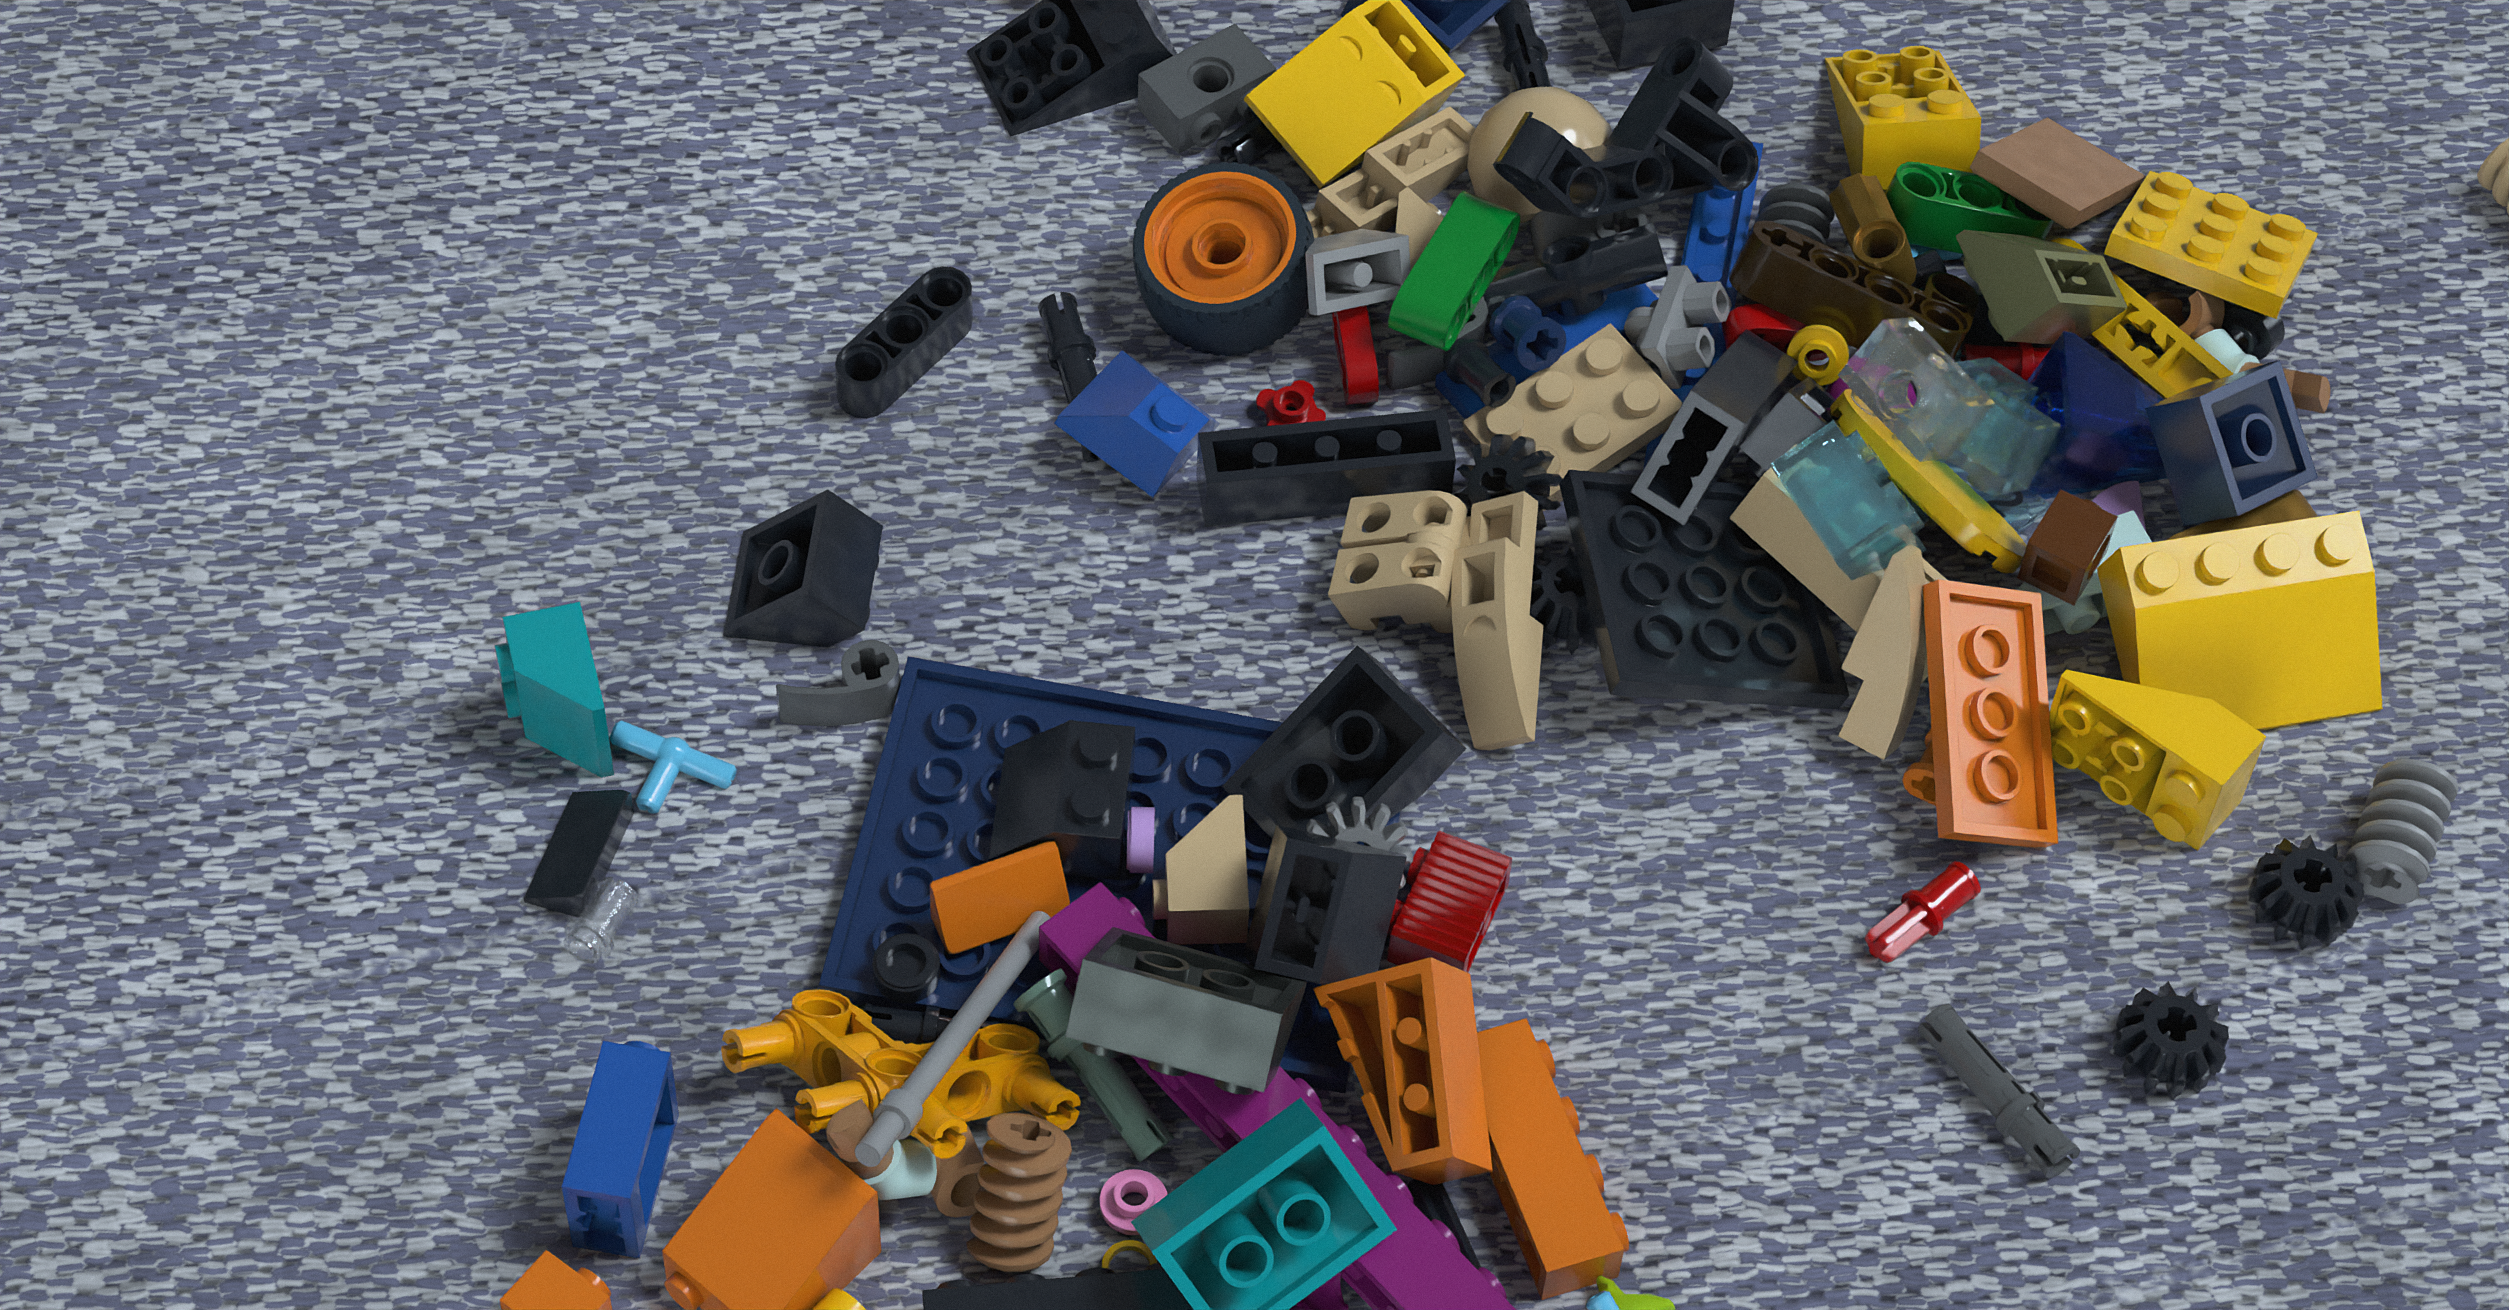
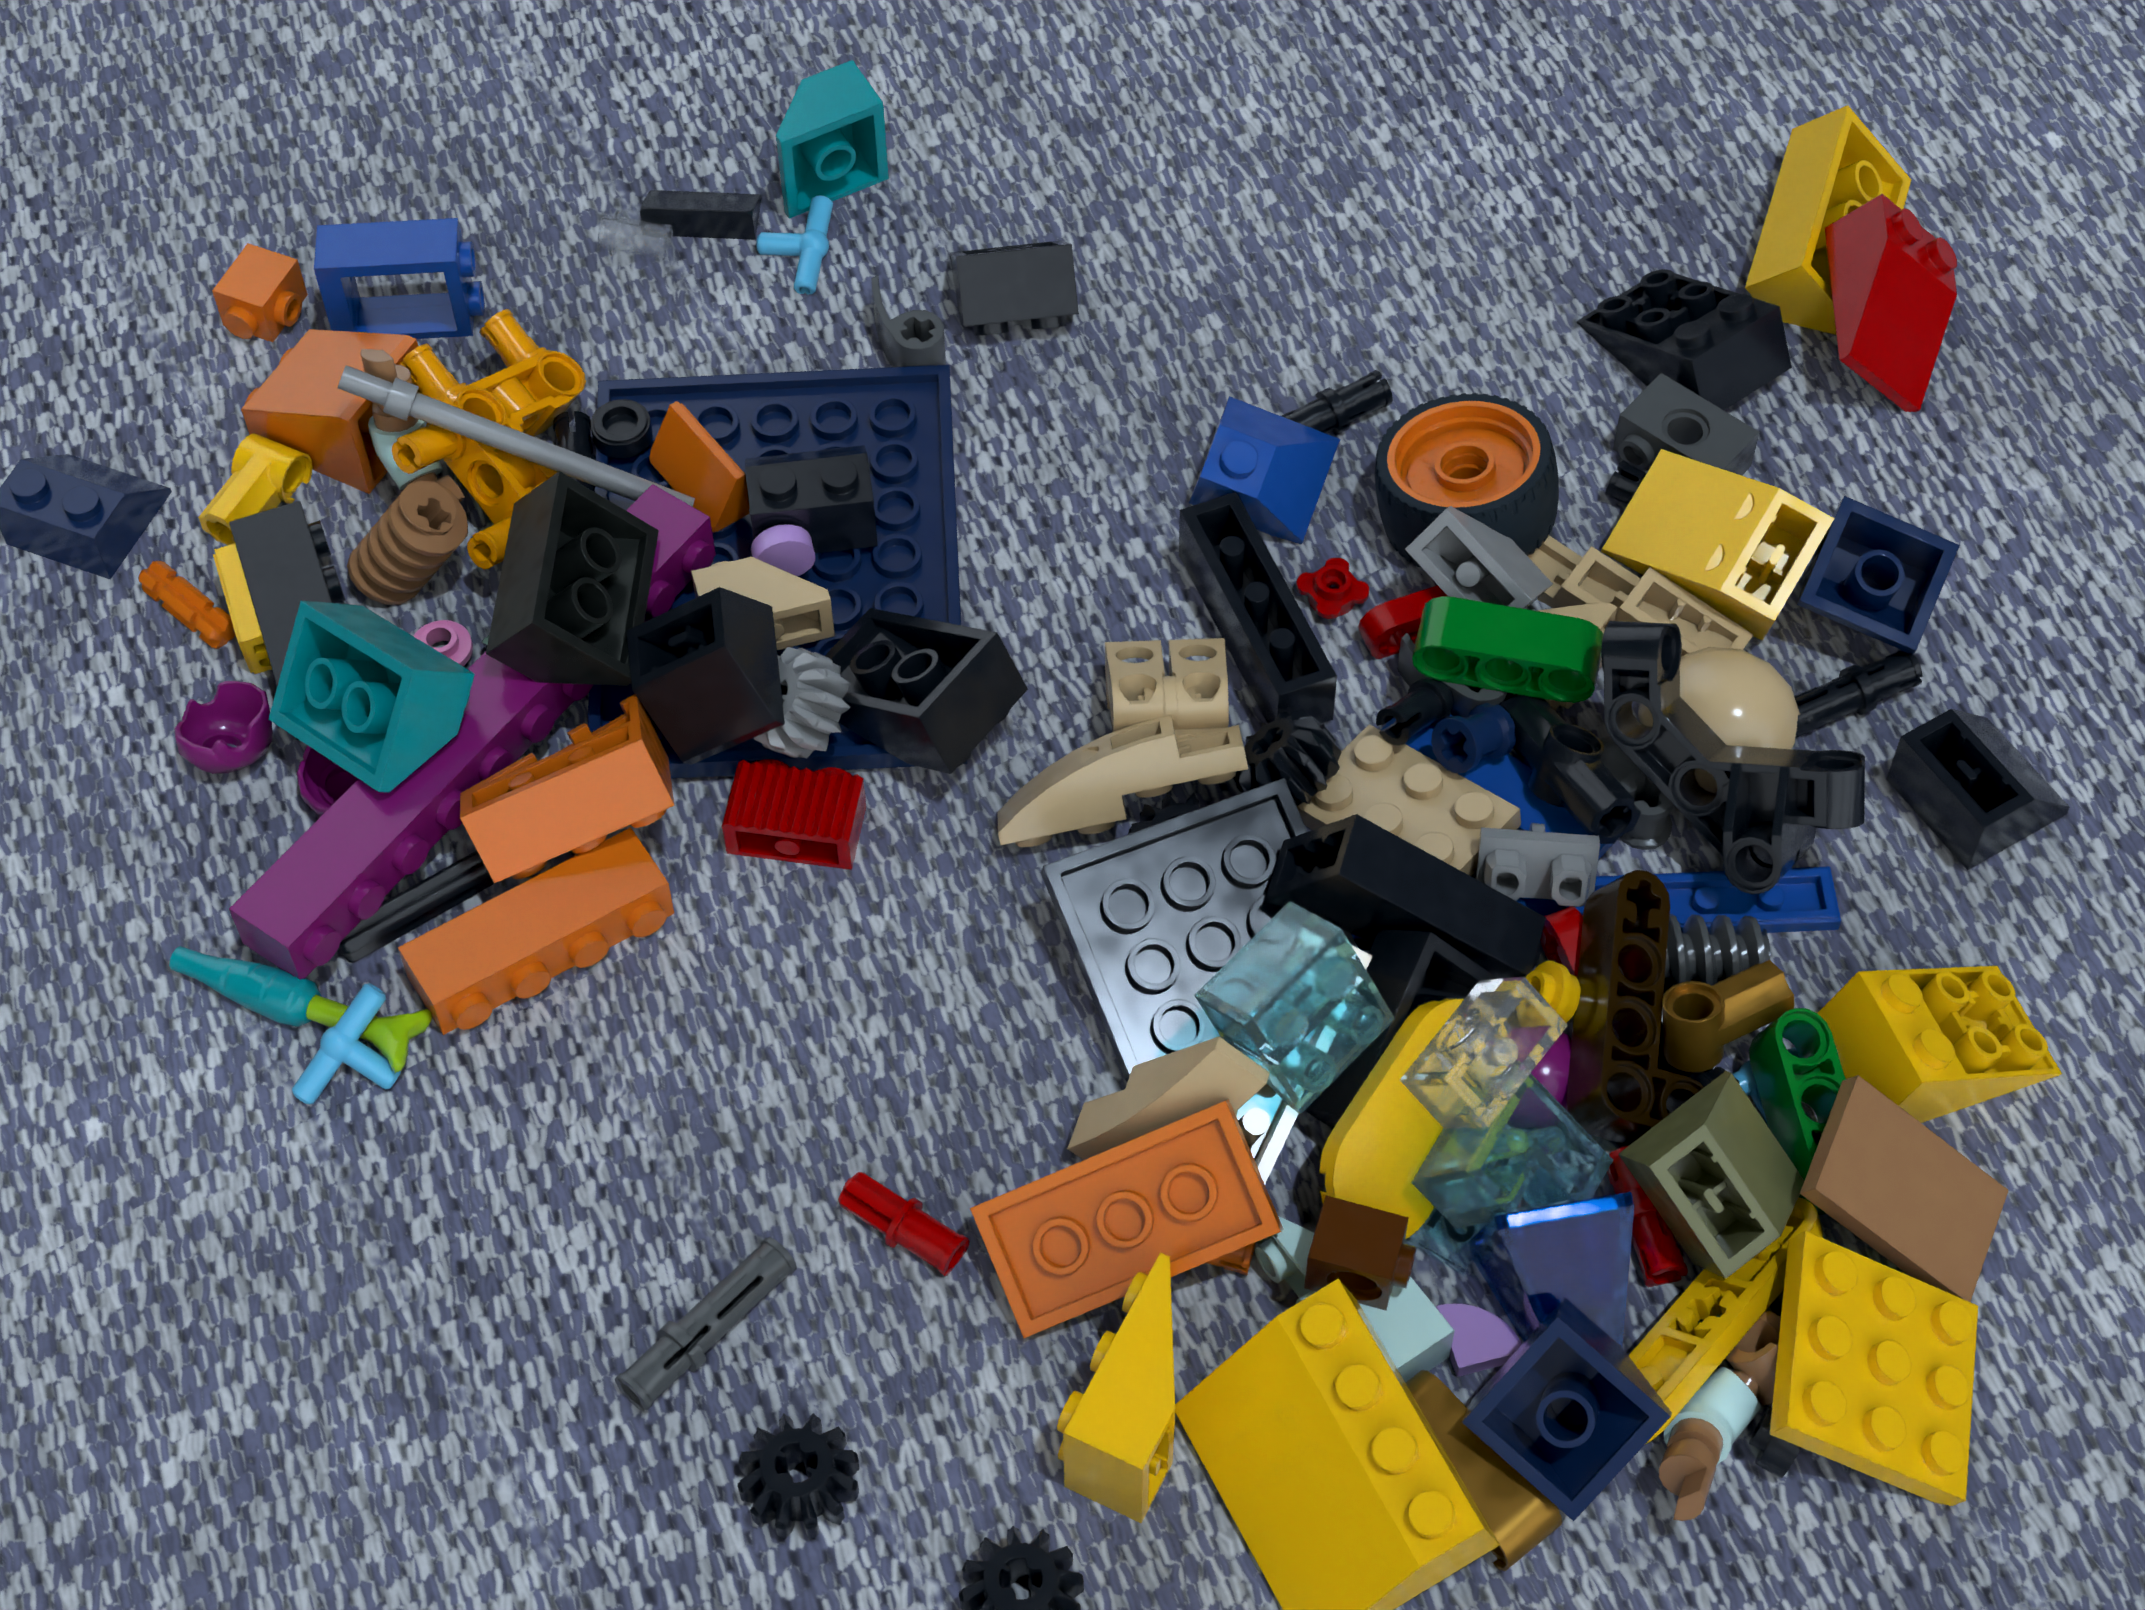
camera: 80 degrees right, 0 degrees up
black beam [835,266,973,419] -> none

